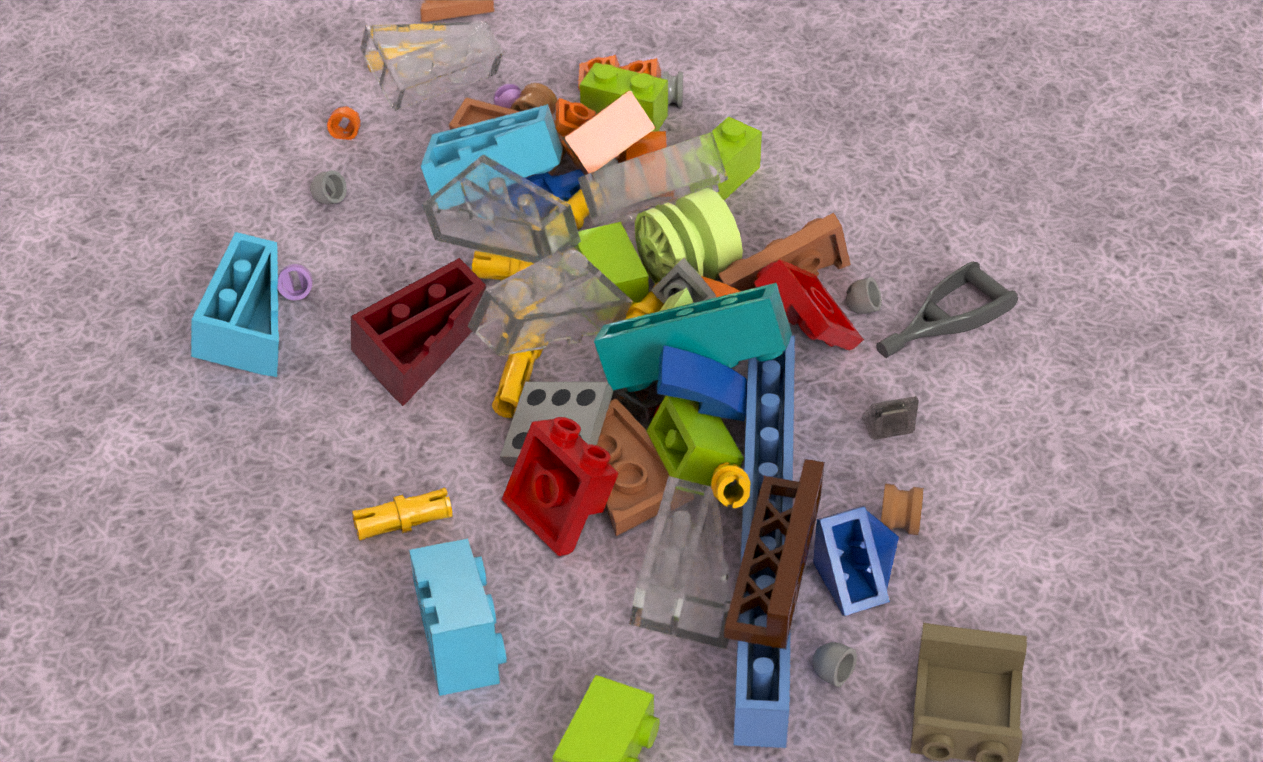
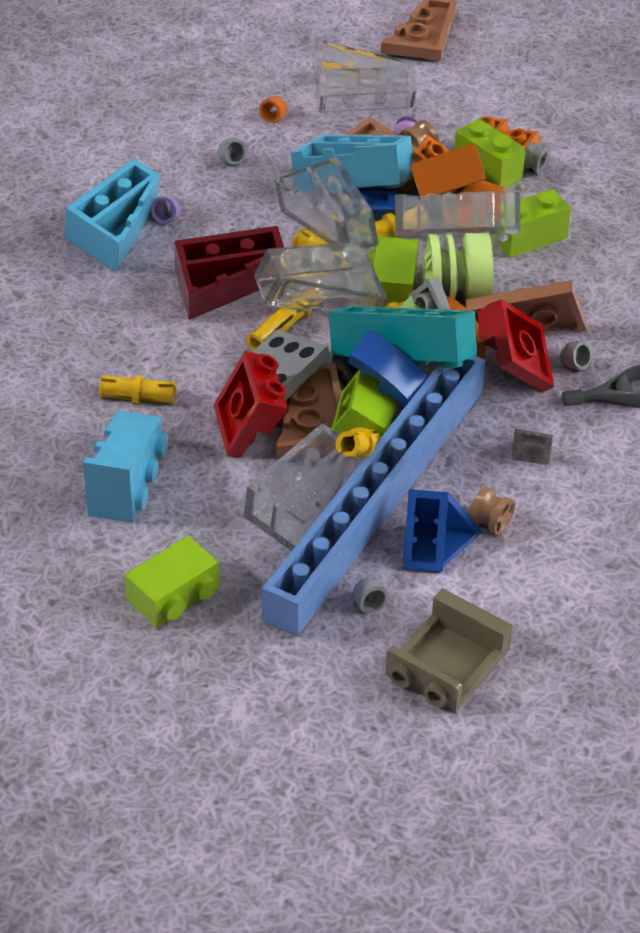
camera: 25 degrees right, 0 degrees up
reddish brown fence [724,459,825,649] -> none

